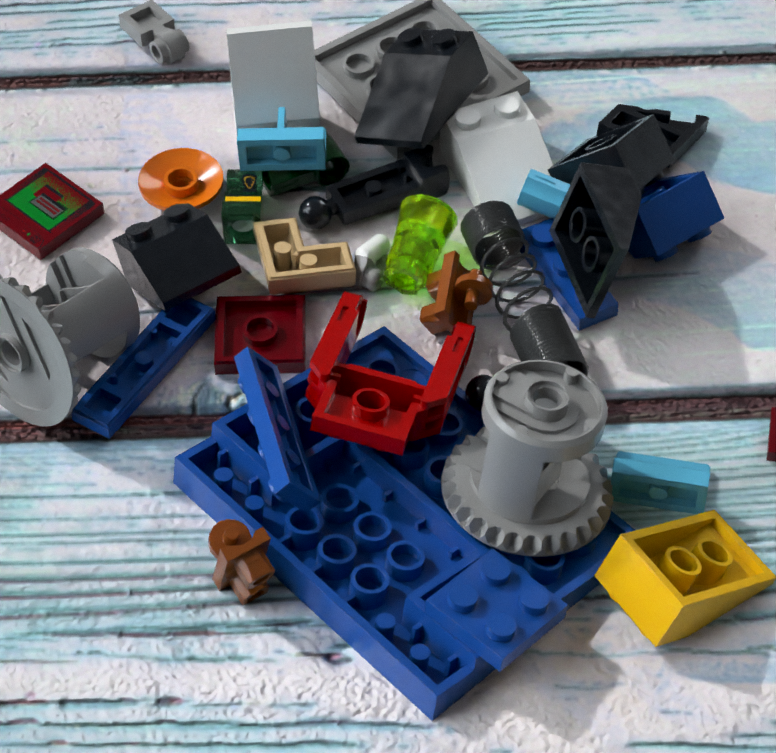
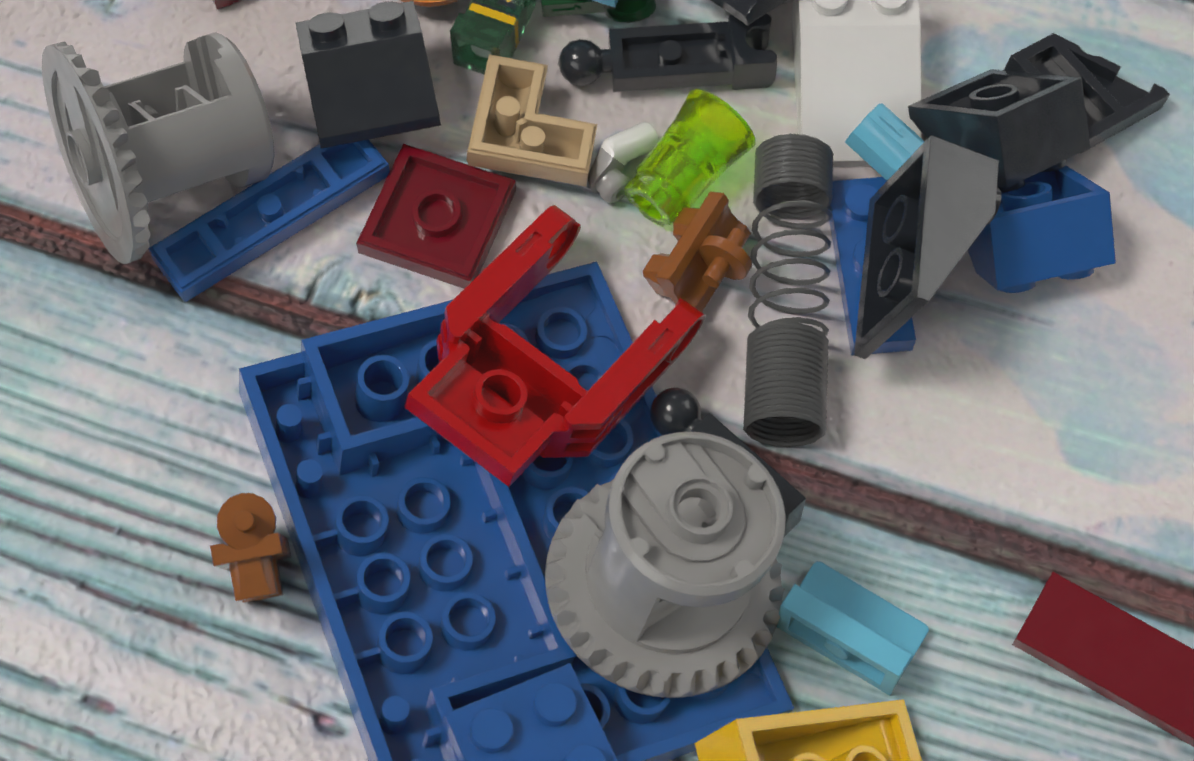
camera: 20 degrees right, 15 degrees up
blue plate [234,346,321,513] -> none

